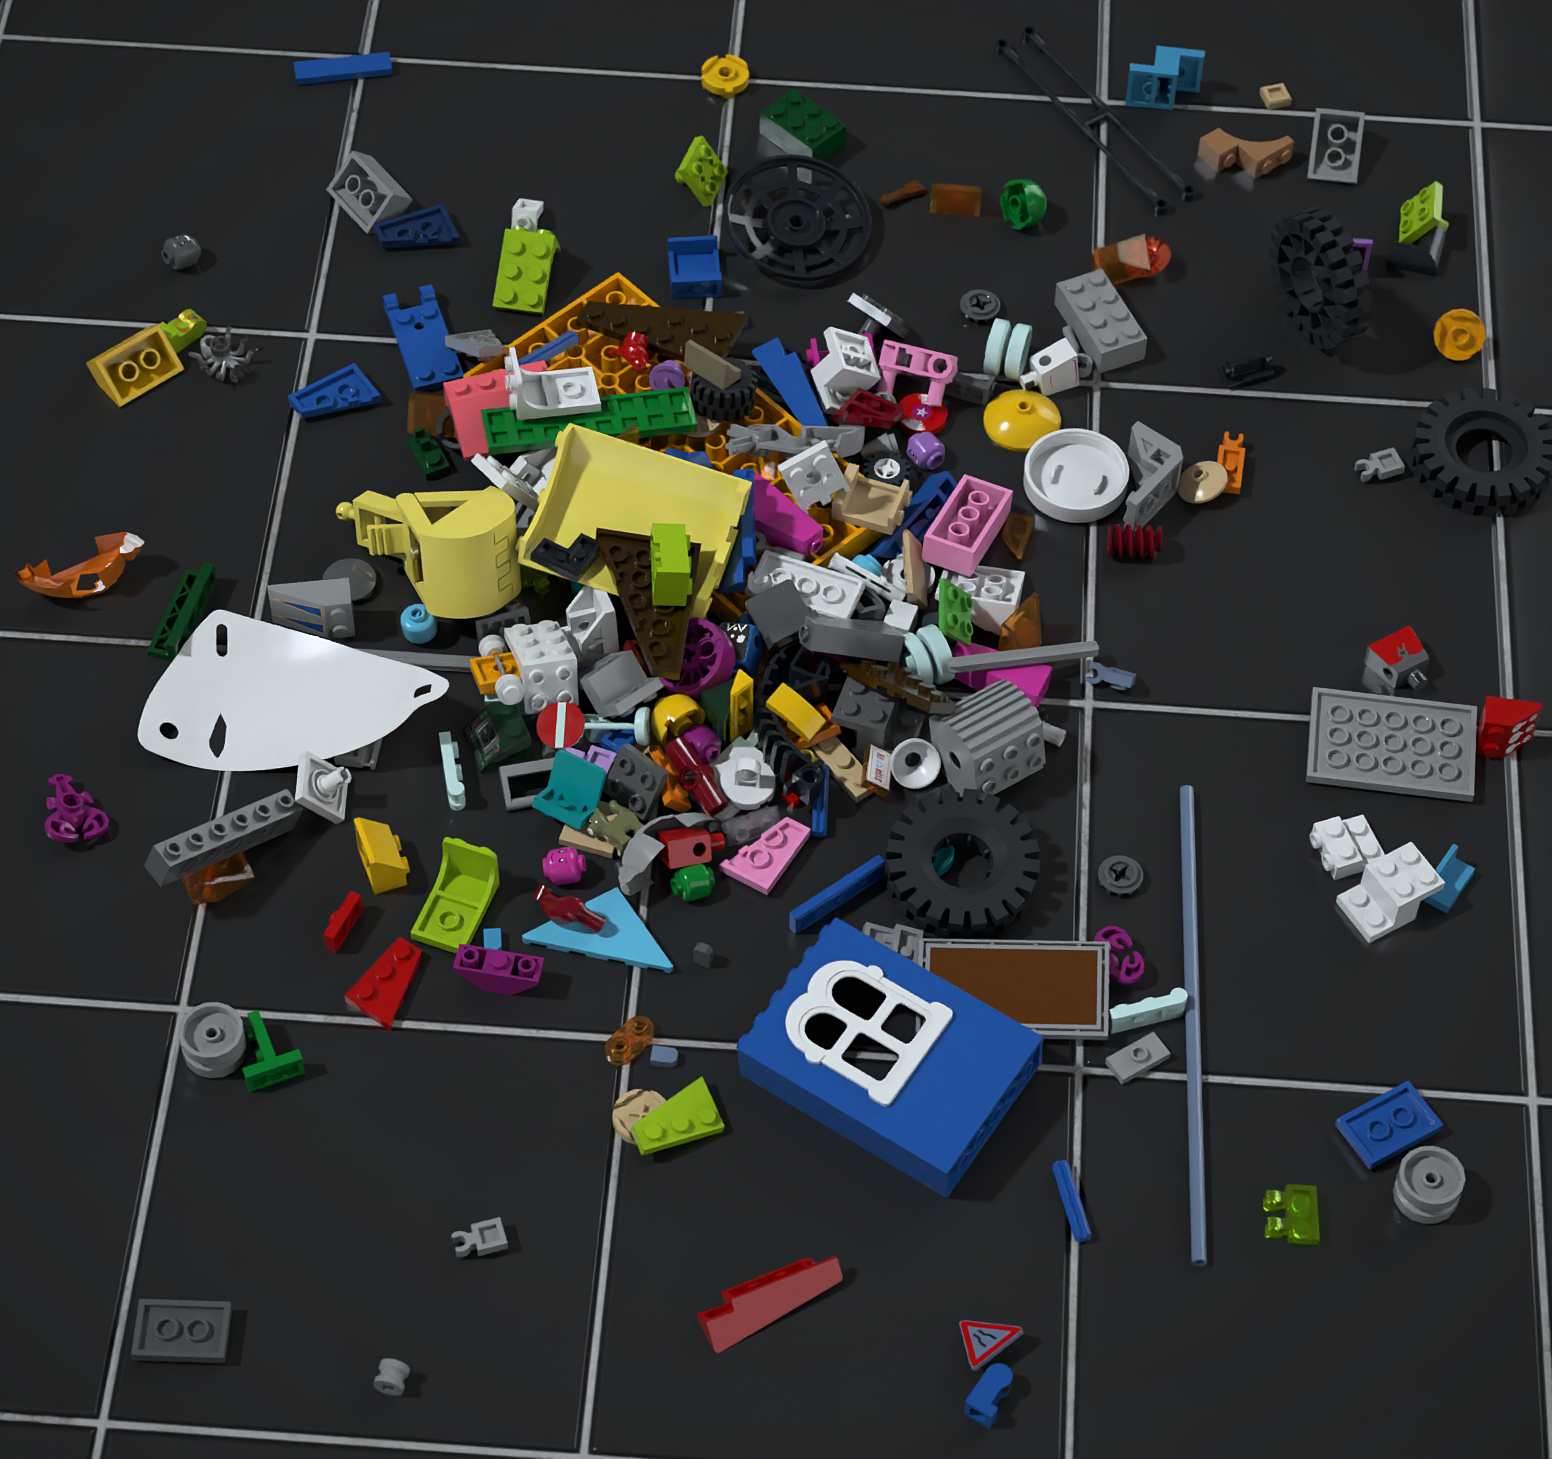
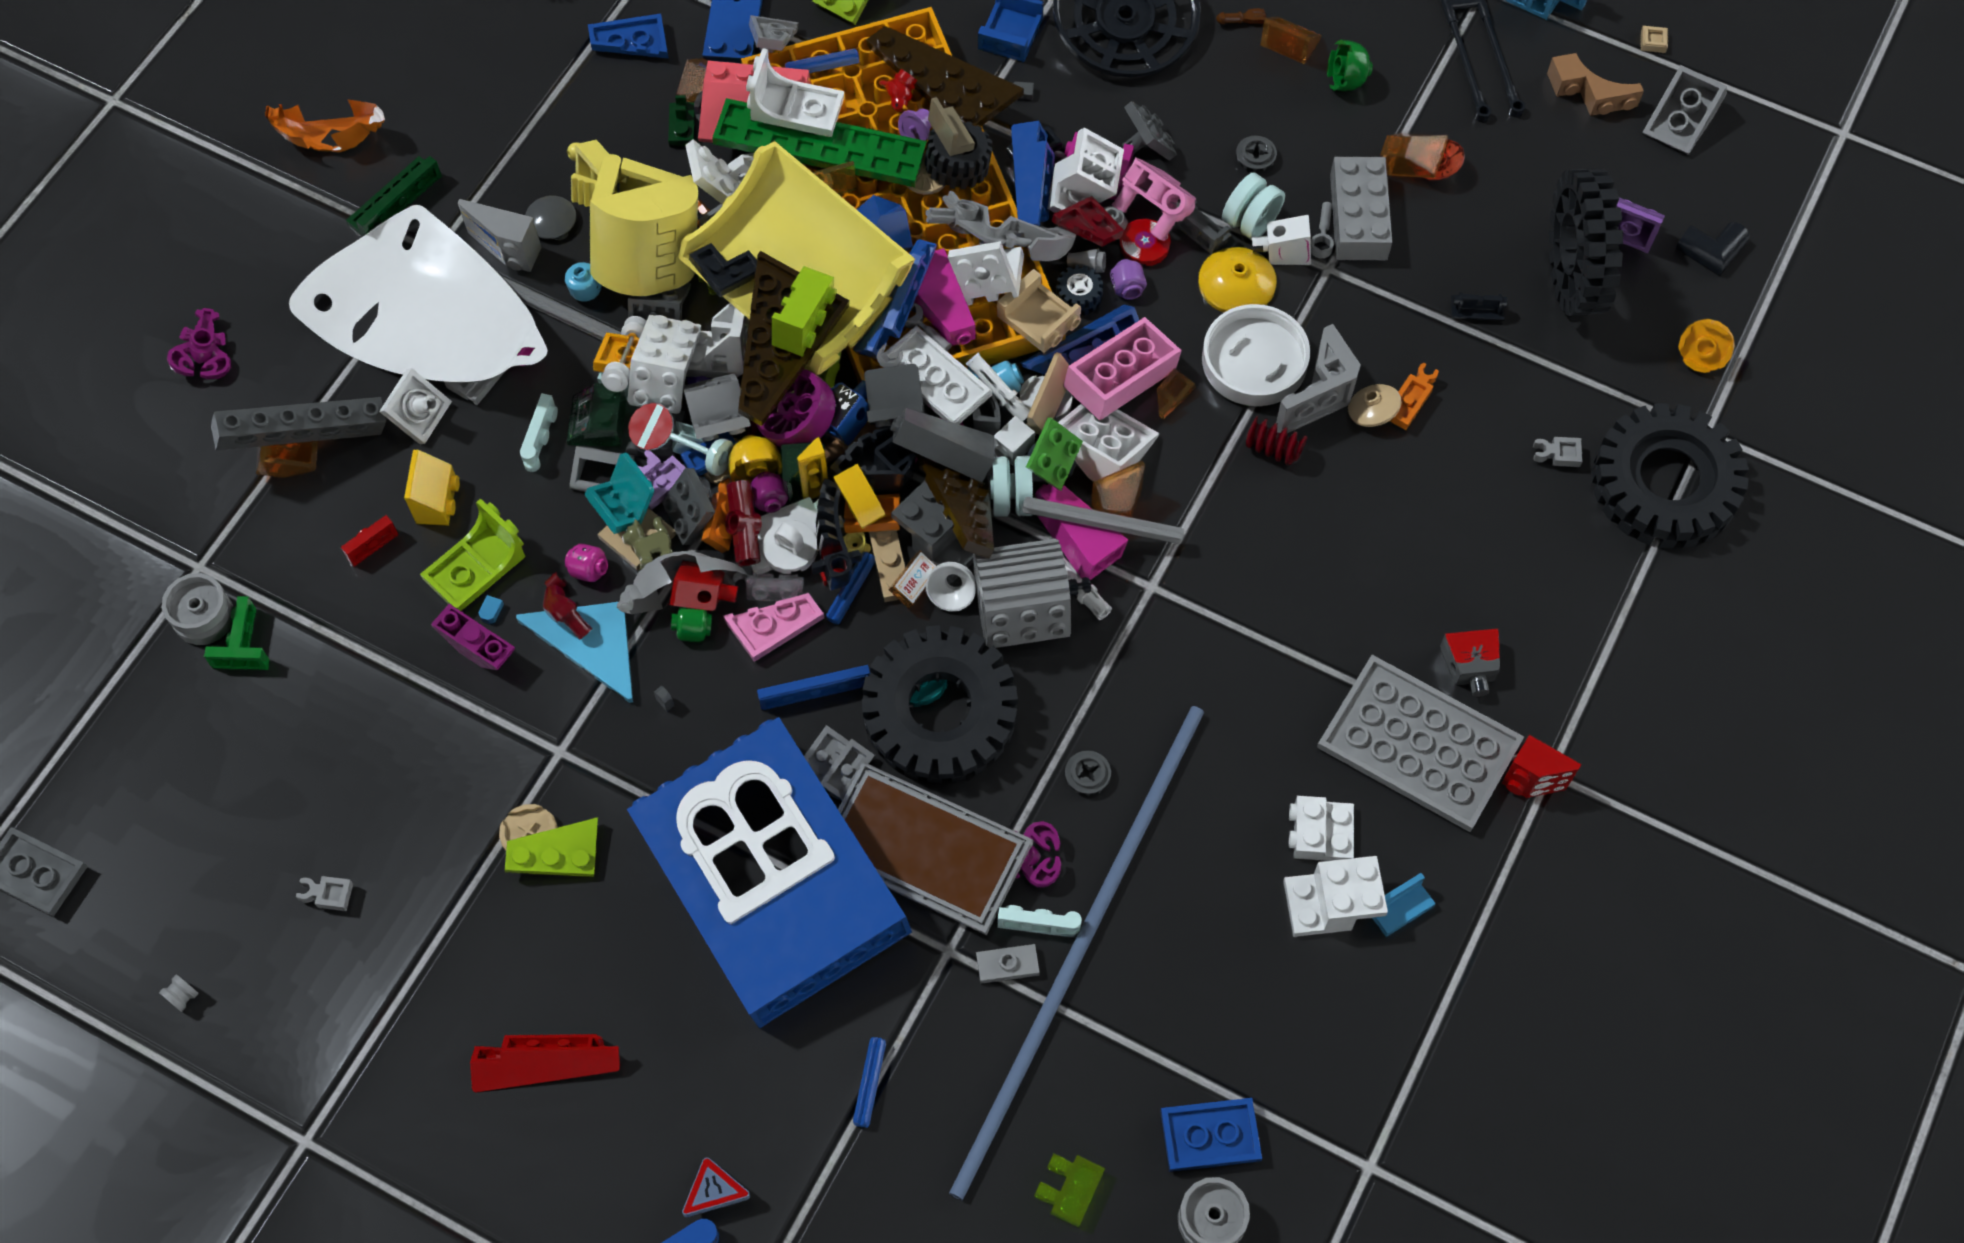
camera: 25 degrees right, 10 degrees up
red wing [345,936,423,1031] -> none
clear orange plate [605,1016,654,1066] -> none
sand blue piece [650,1045,678,1068] -> none
sand blue plate [1085,662,1136,690] -> none
lime plate [1399,181,1449,244] -> none

